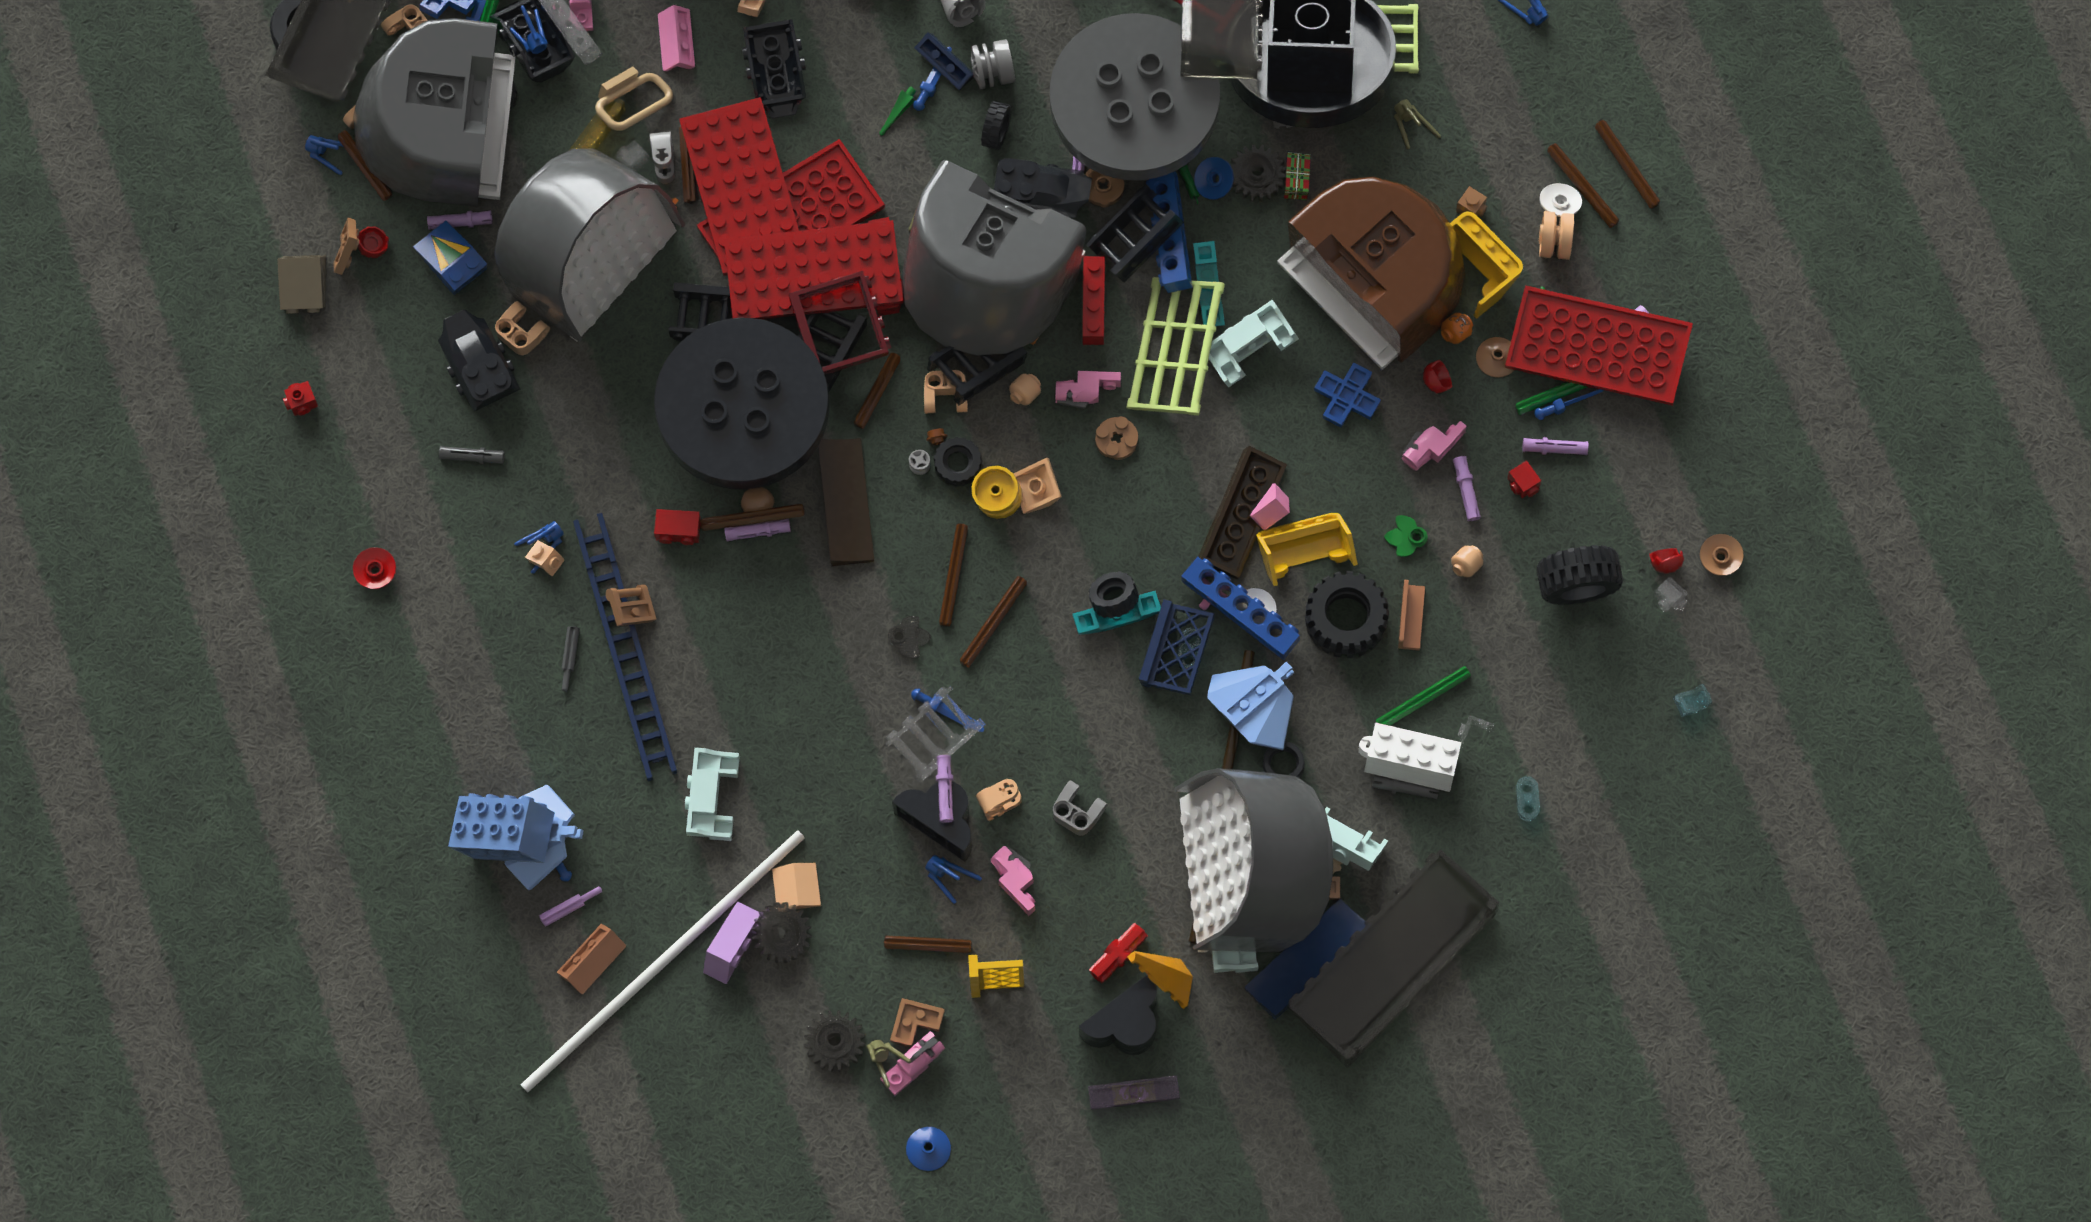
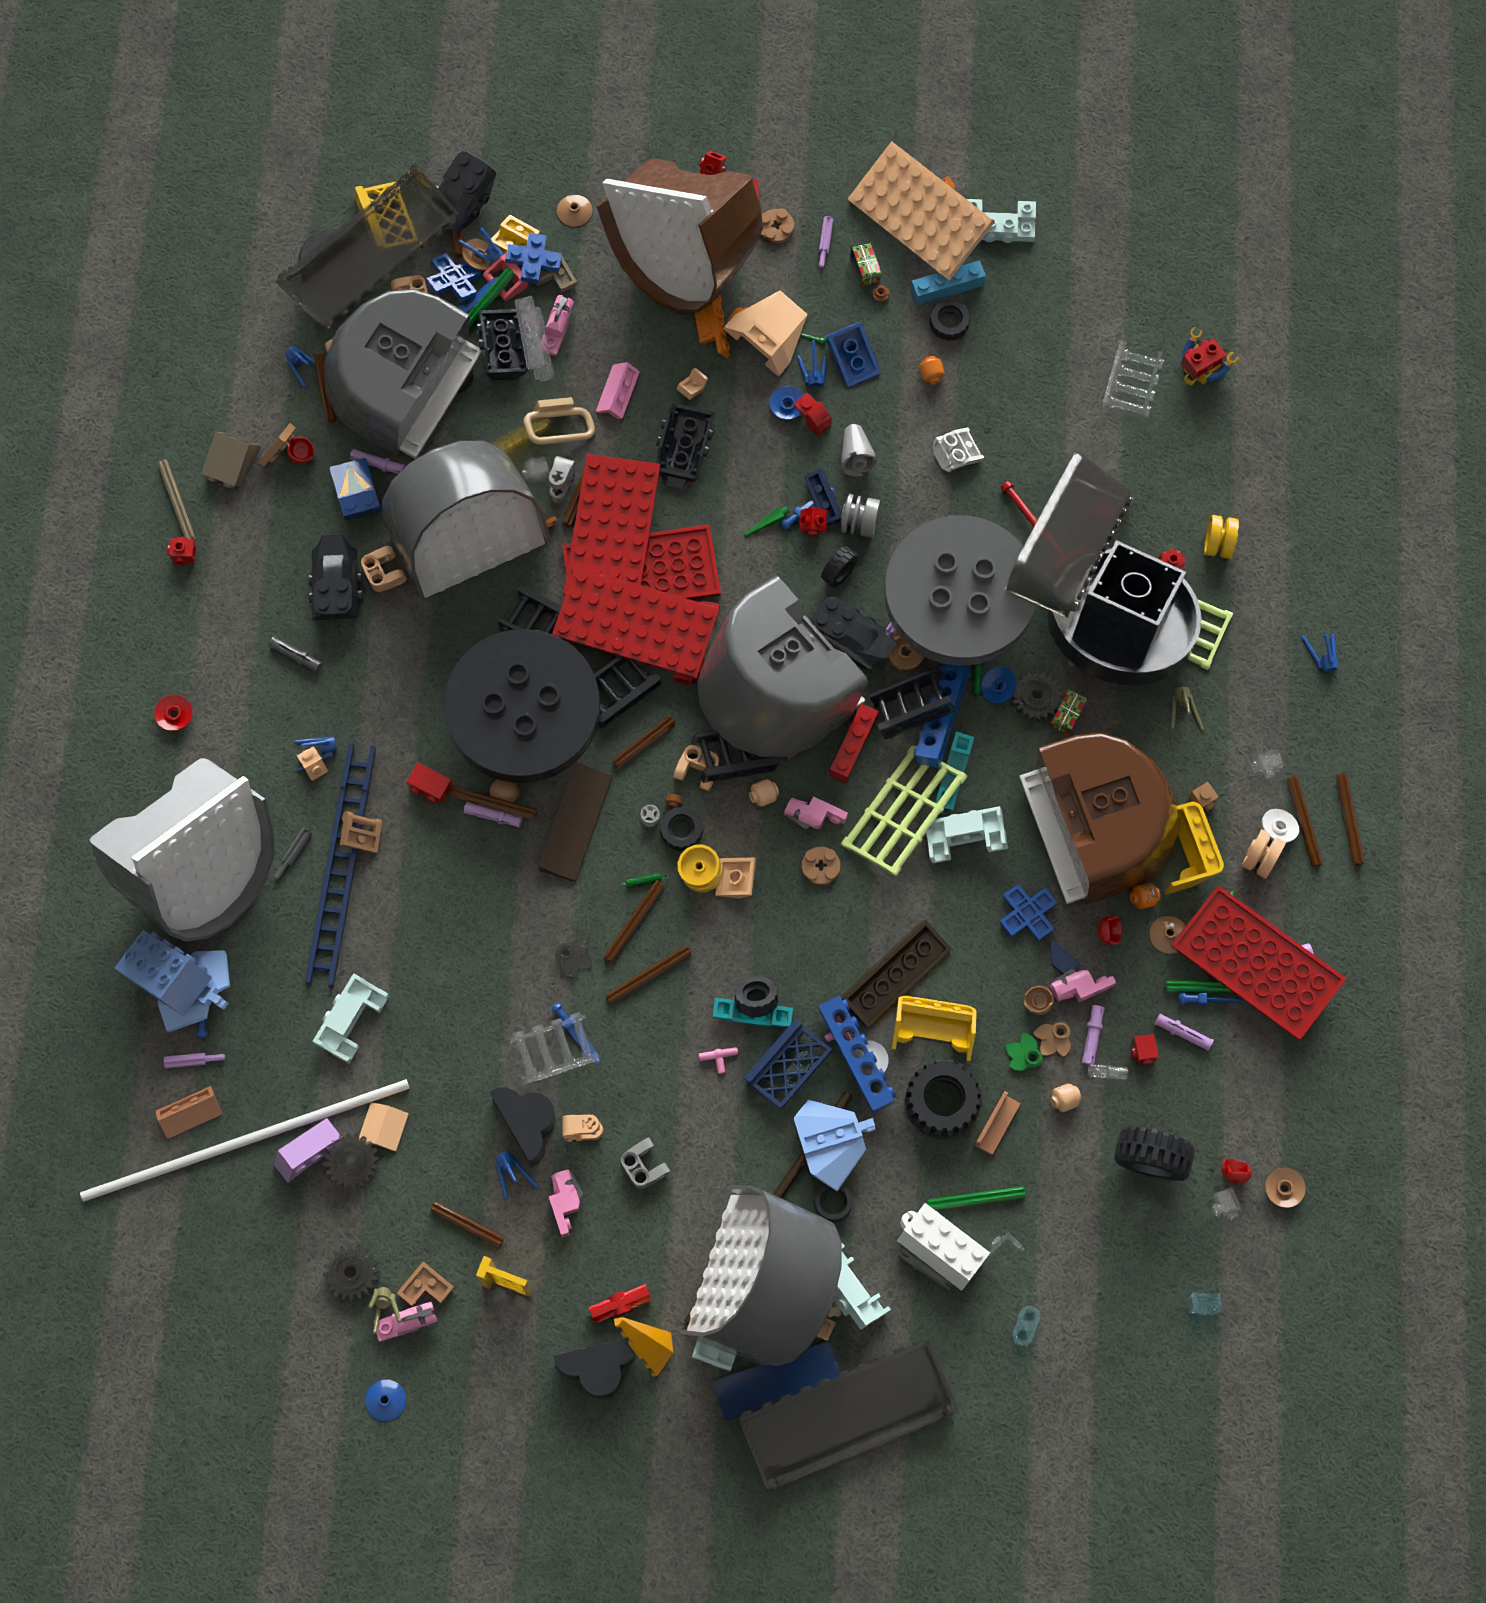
camera: 20 degrees right, 0 degrees up
blue plant [510,6,548,54] -> none
dark red window [789,271,891,375] -> none
lavender pin [936,755,954,823] -> none
plate [1088,1075,1180,1110] -> none
bright pink slope [1250,484,1290,530] -> none
none -> piece [90,758,274,942]
none -> dark tan axle [158,460,195,540]
none -> green piece [620,873,668,888]
none -> bright pink piece [699,1047,738,1074]
none -> red brick [799,507,827,536]
none -> medium nougat hair [1024,985,1054,1015]
none -> medium nougat plate [1033,1022,1071,1057]
none -> dark blue tile [1050,939,1080,975]
none -> clear axle [1087,1064,1128,1080]
none -> clear brick [1252,749,1284,778]

